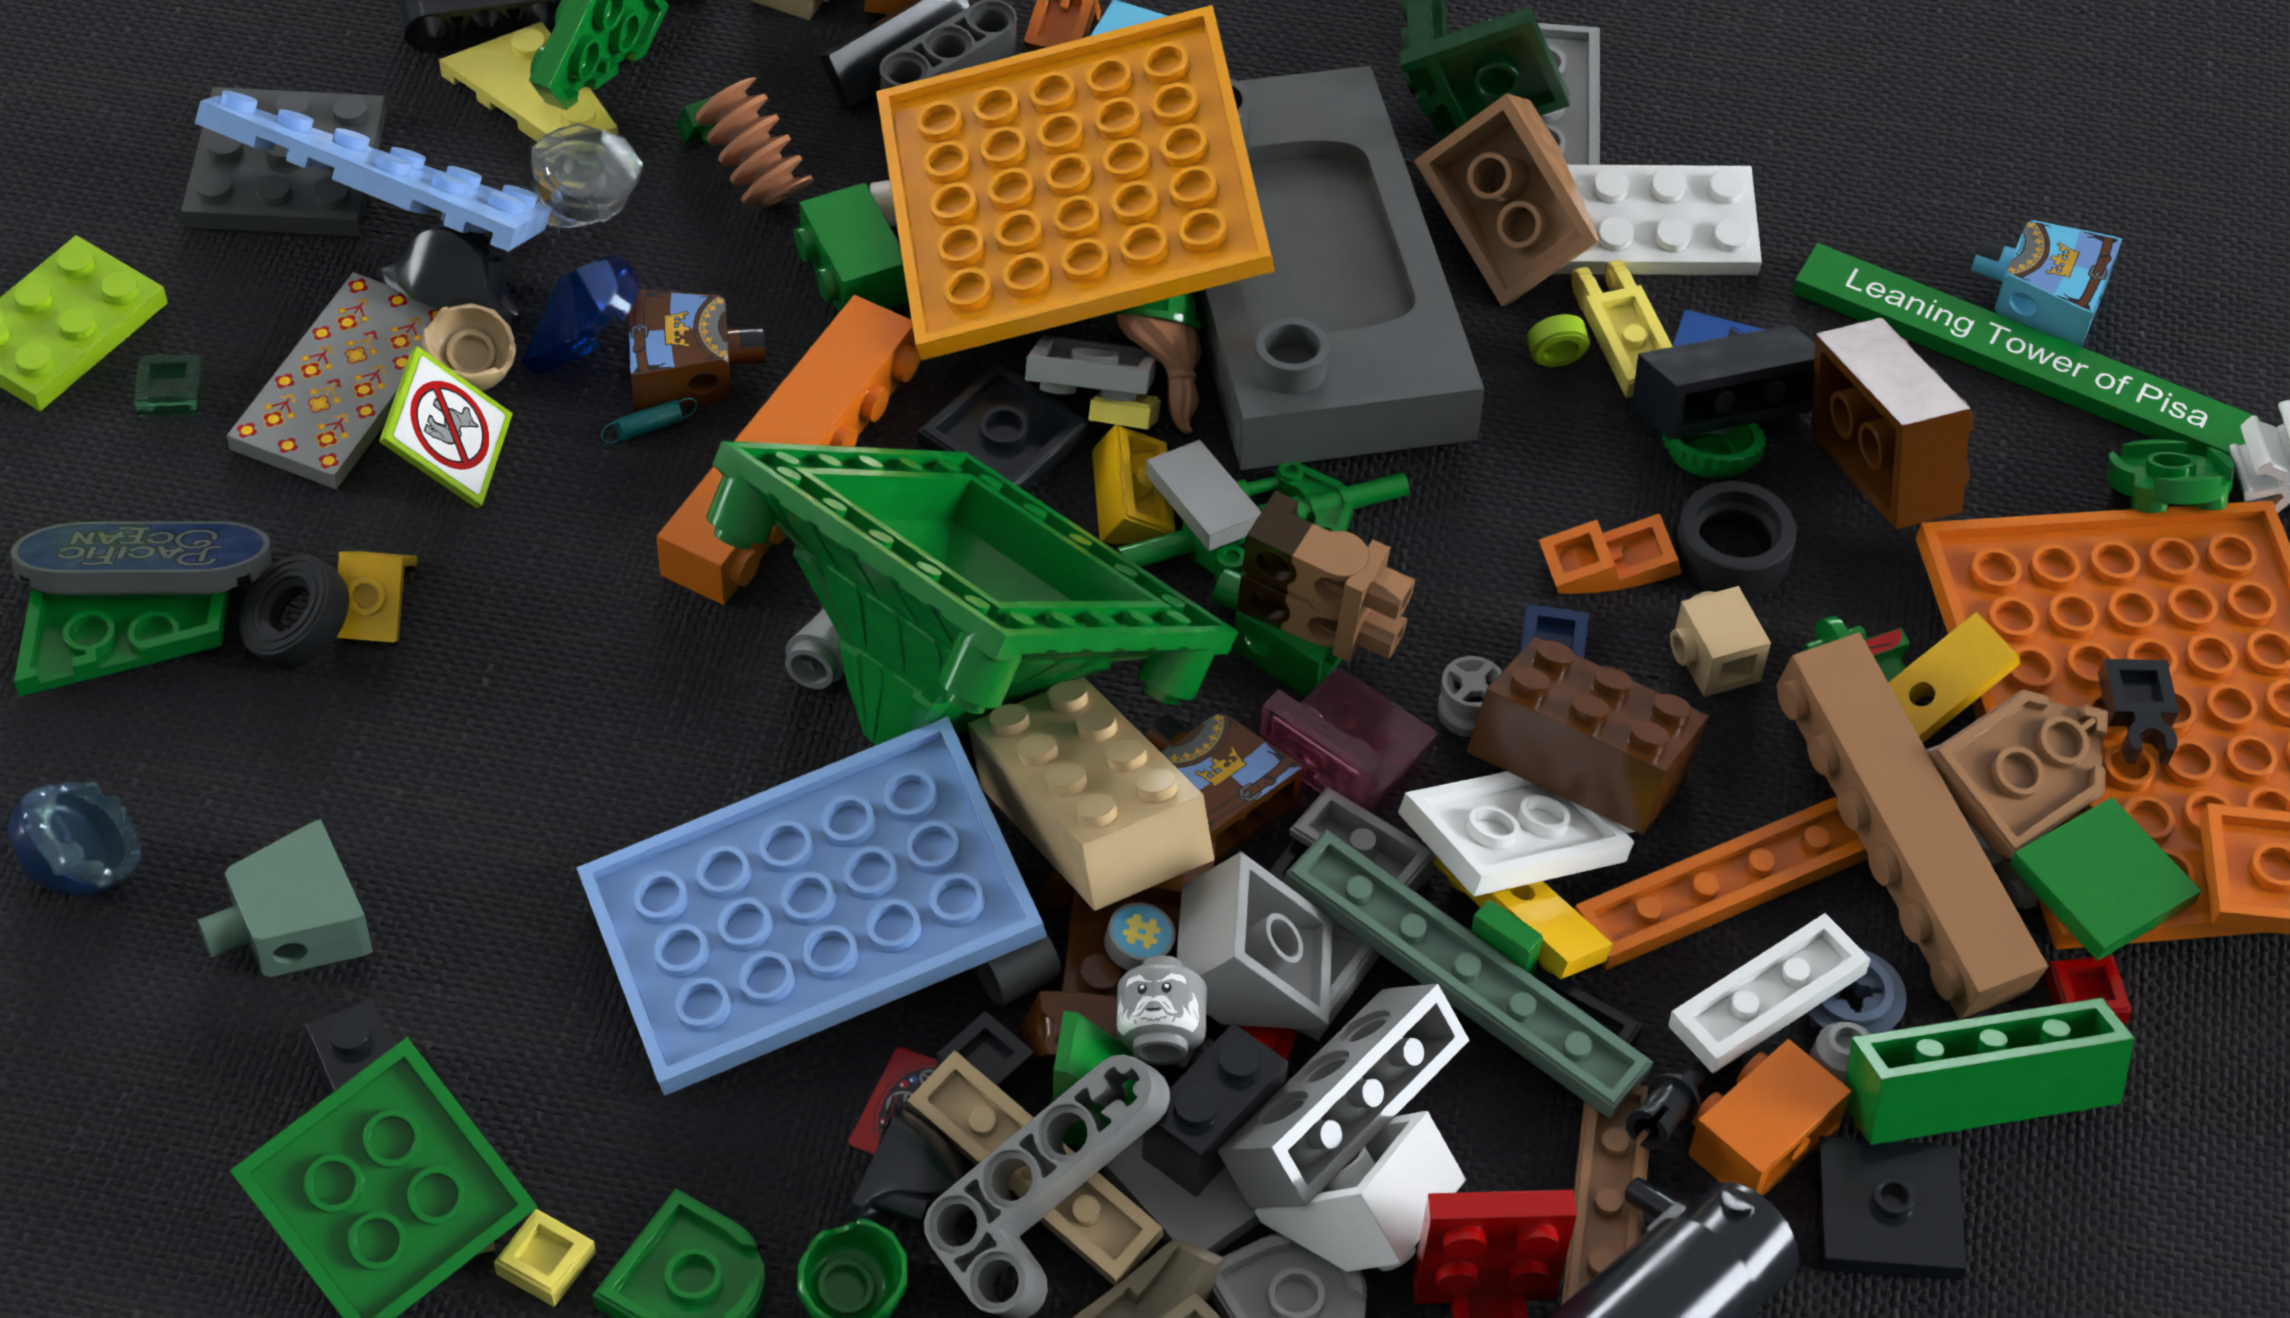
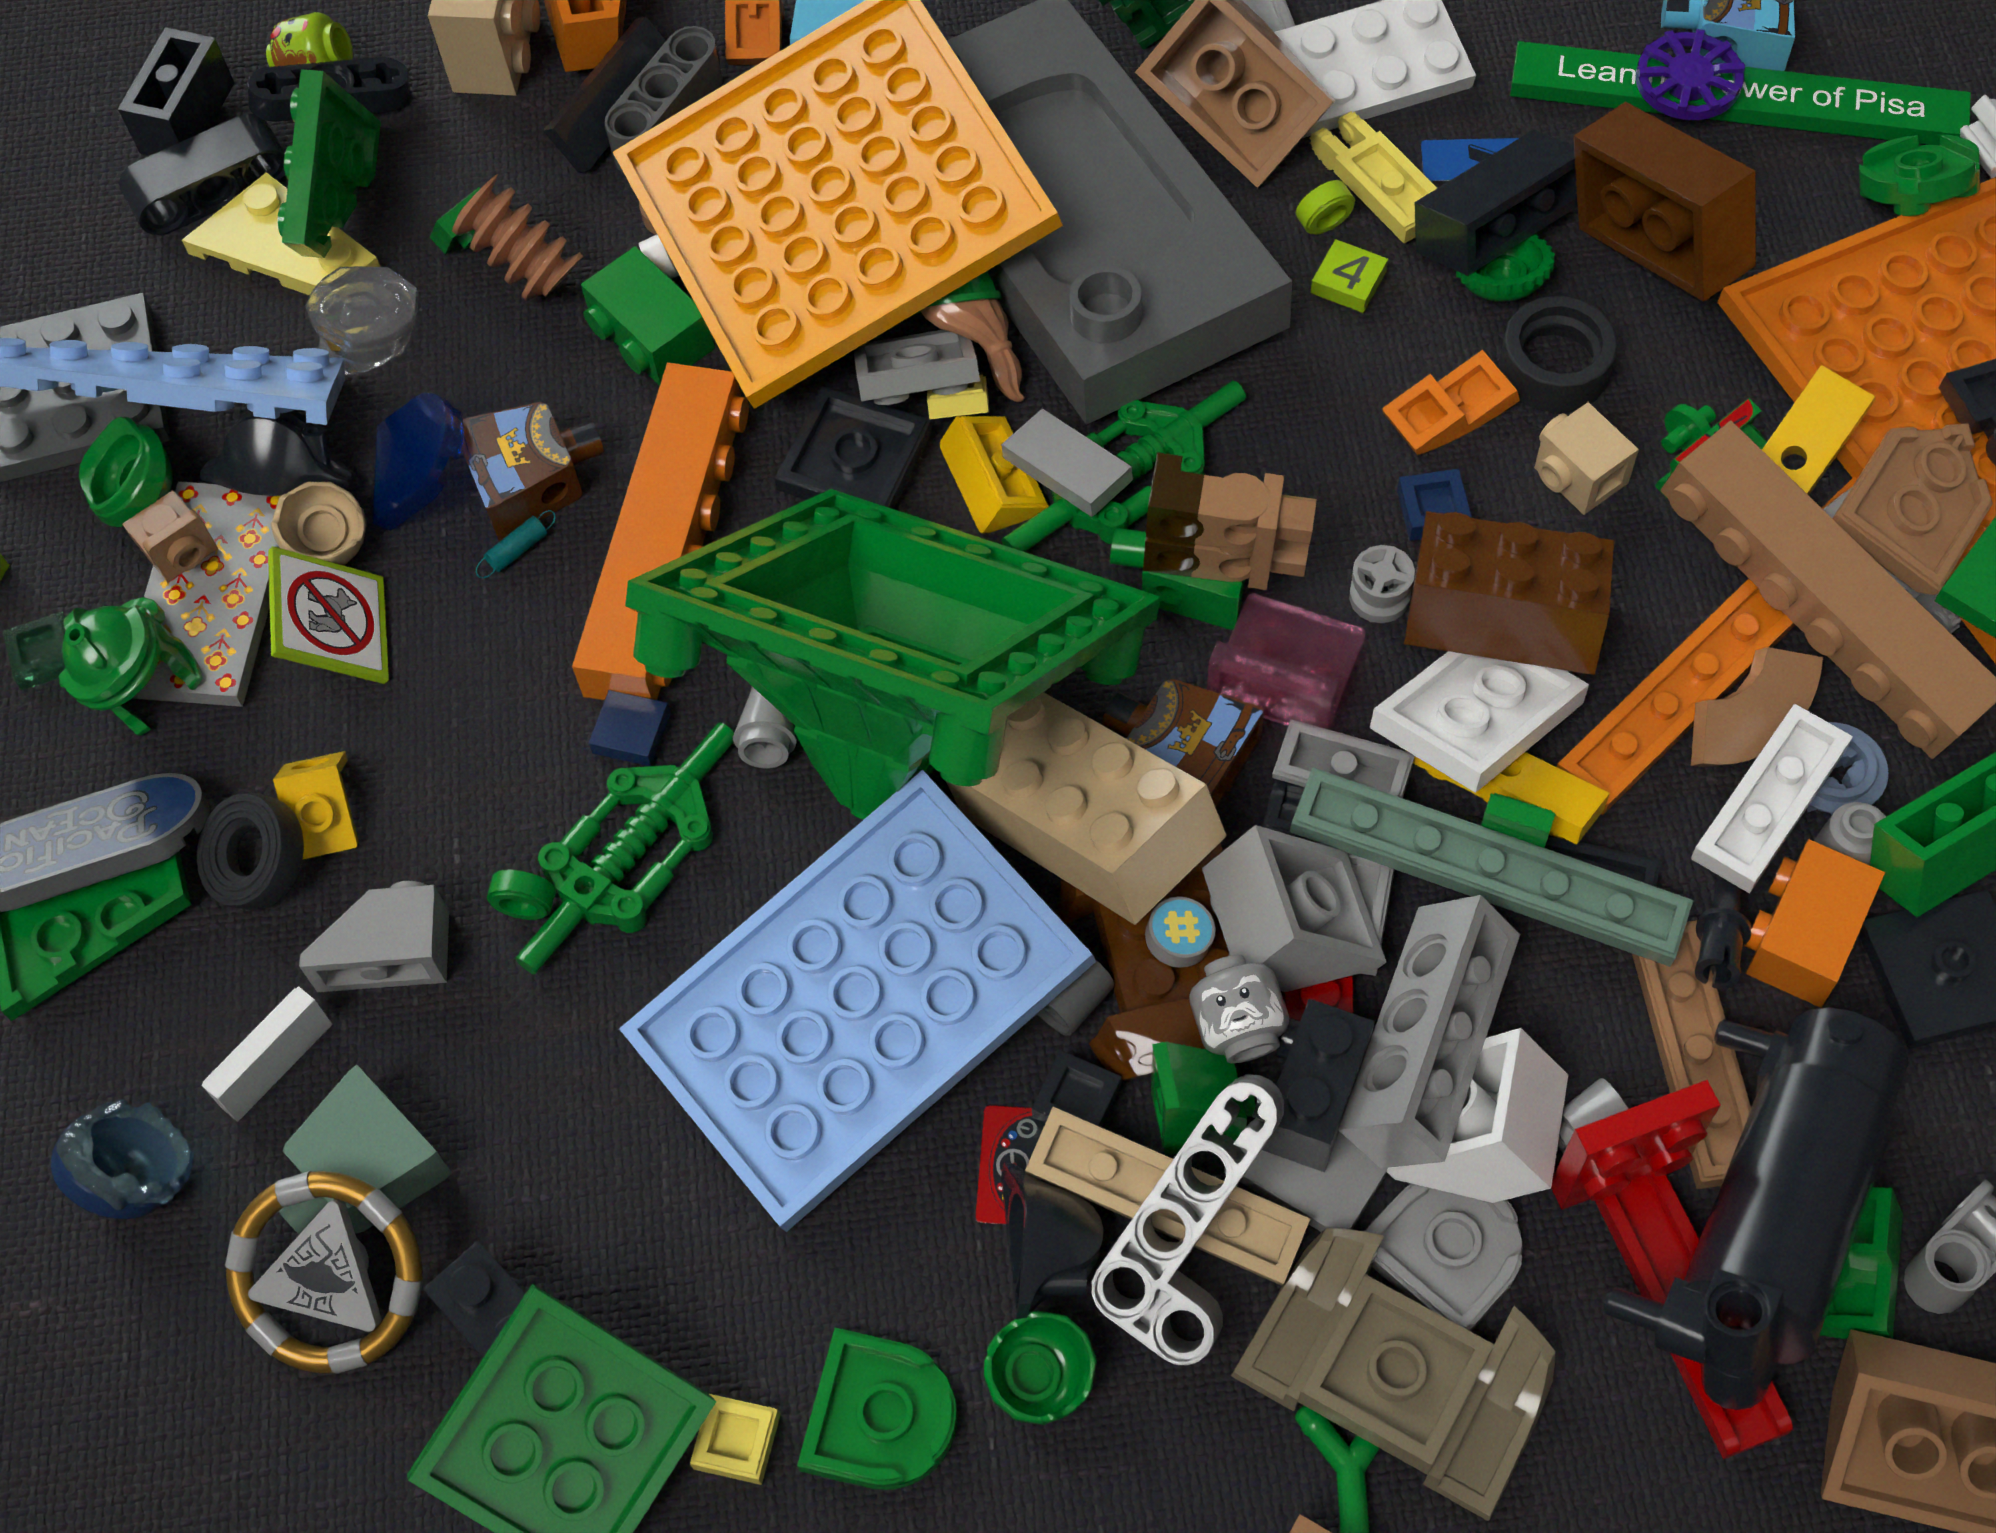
camera: 10 degrees left, 10 degrees up
none -> green helmet [58,597,203,736]
none -> green hat [79,416,173,527]
none -> medium nougat bracket [122,491,218,583]
none -> white tile [201,986,333,1122]
none -> piece [225,1171,424,1374]
none -> light grey slope [299,881,449,992]
none -> green tile [487,870,556,920]
none -> green bar [515,722,734,974]
none -> dark blue tile [588,690,671,766]
none -> lime tile [1311,239,1388,313]
none -> dark purple wheel [1635,29,1745,120]
none -> medium nougat tile [1691,647,1823,767]

